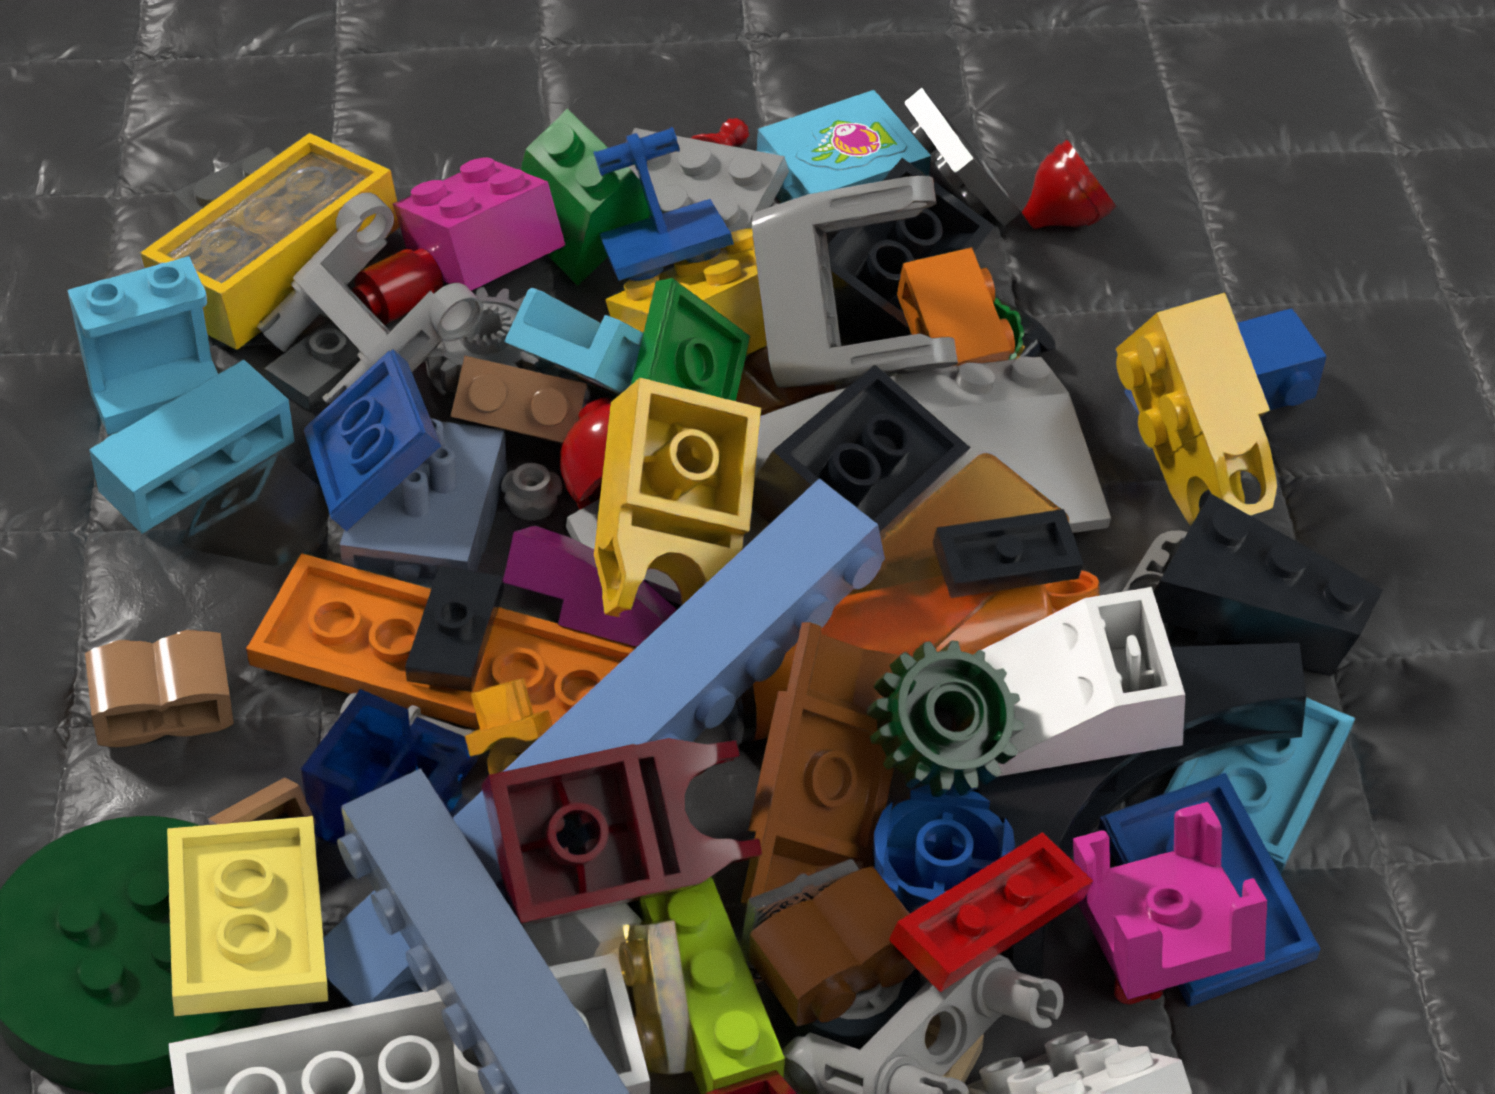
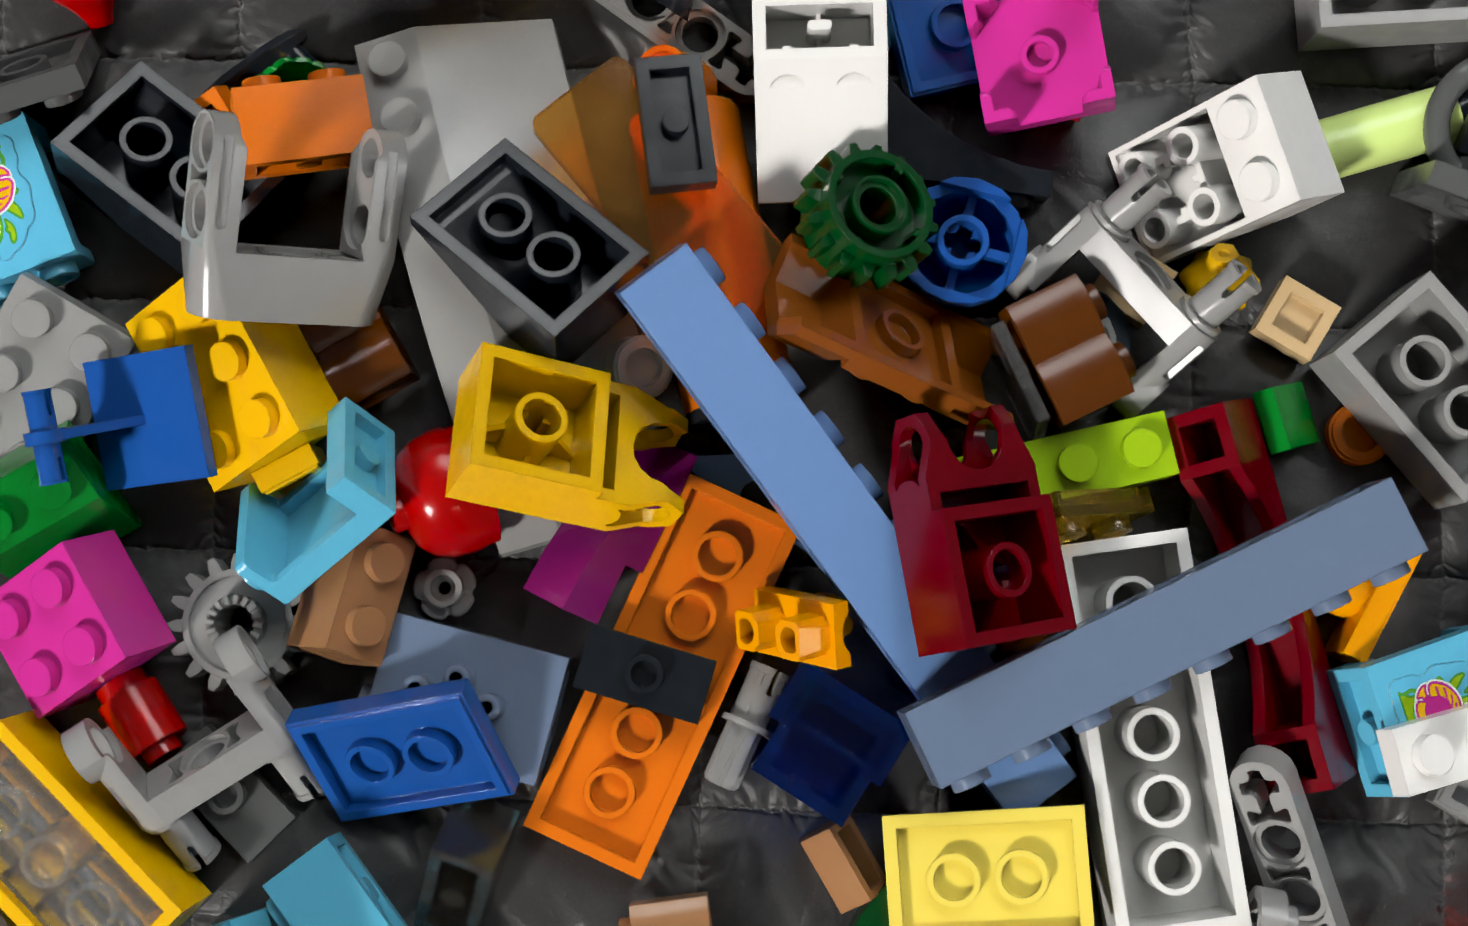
camera: 80 degrees left, 35 degrees up
green tile [631,278,750,401] -> none
red plate [889,832,1093,992] -> none

